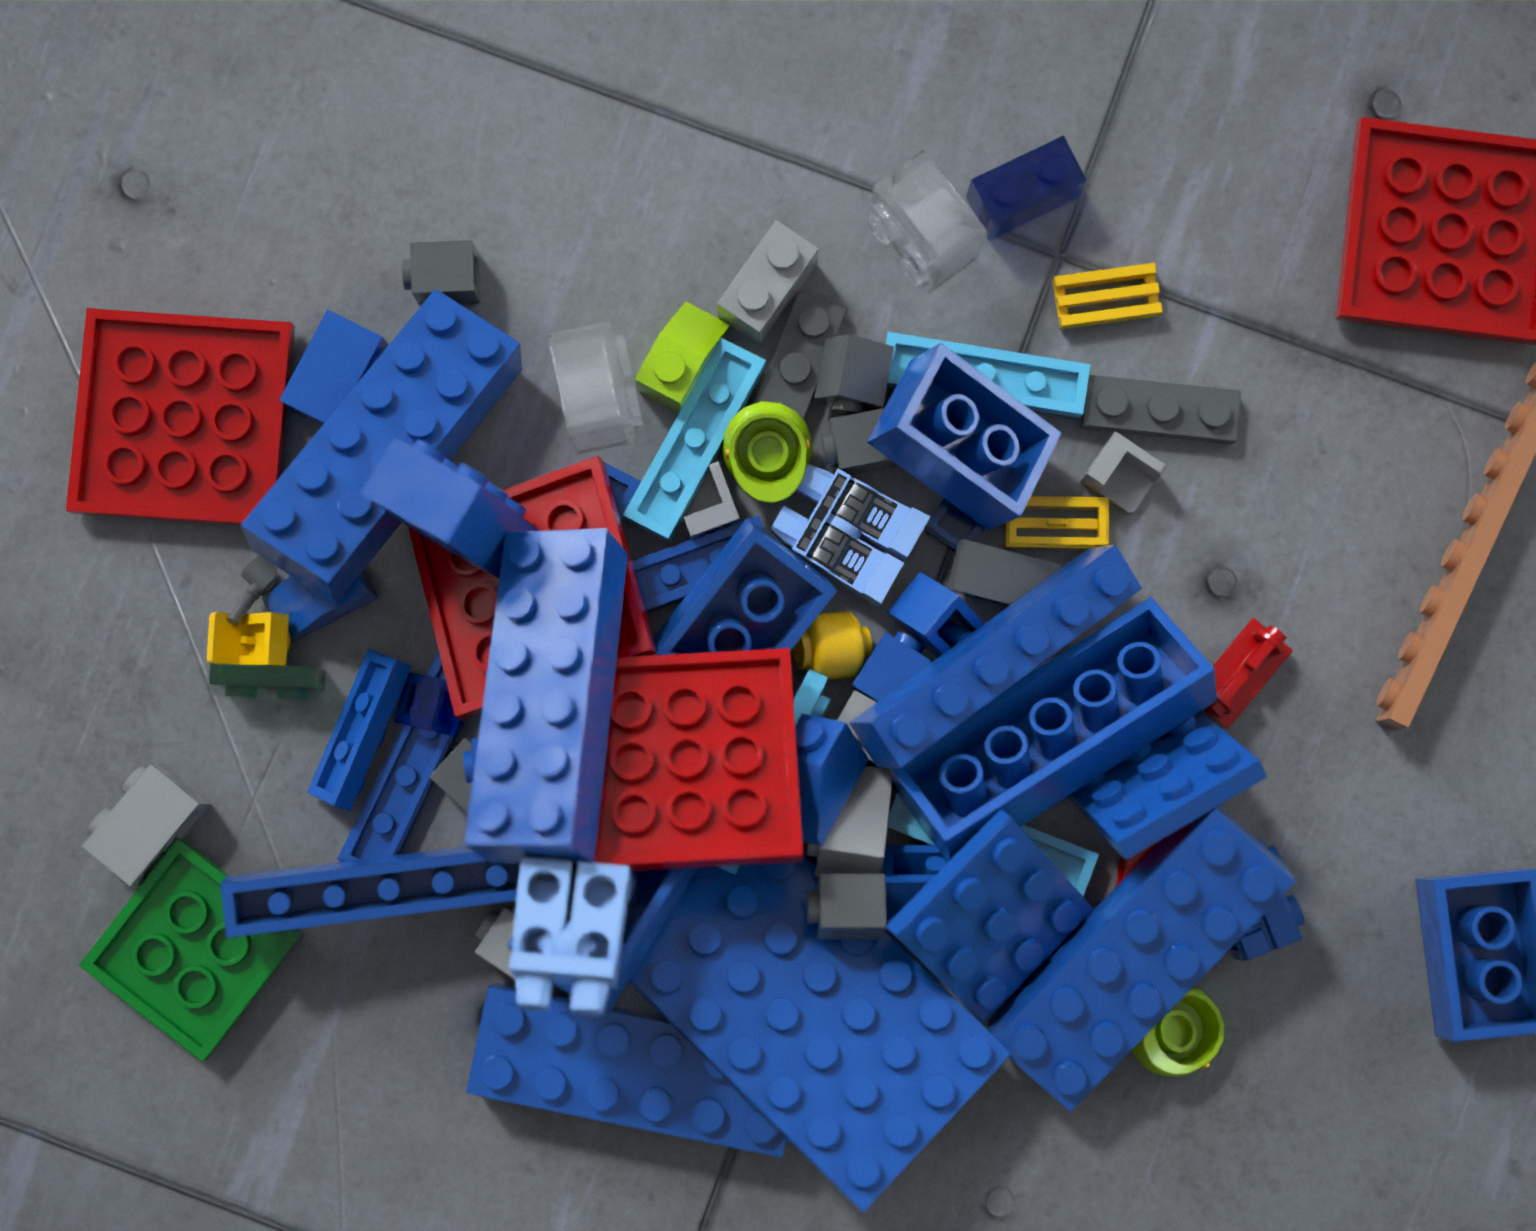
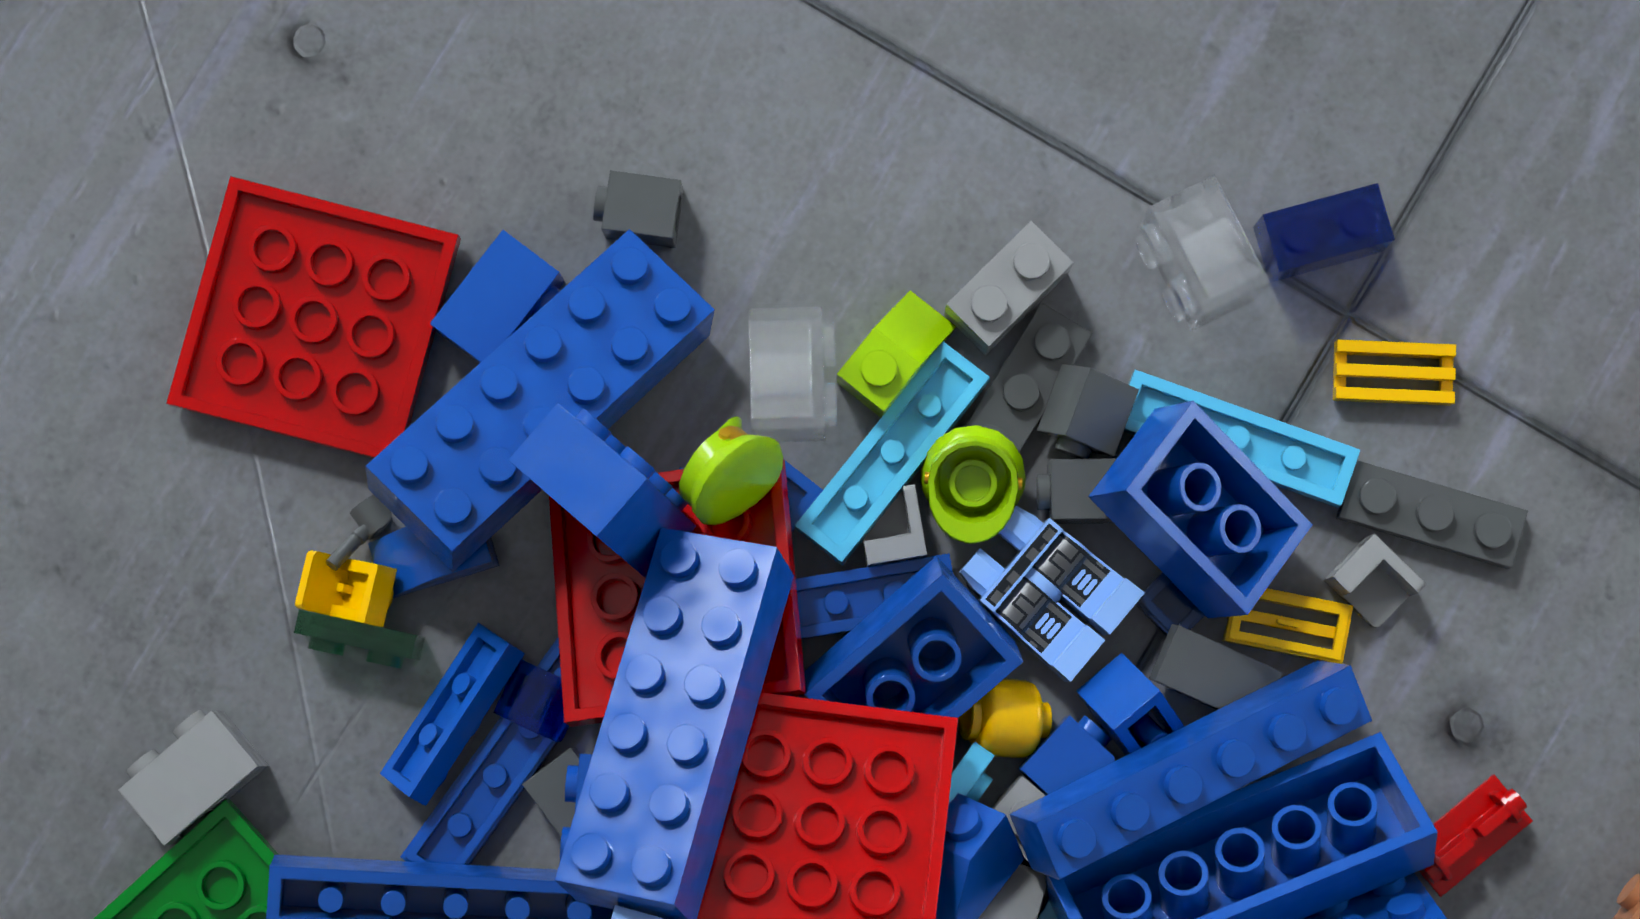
camera: 15 degrees right, 0 degrees up
none -> lime piece [679,416,783,525]

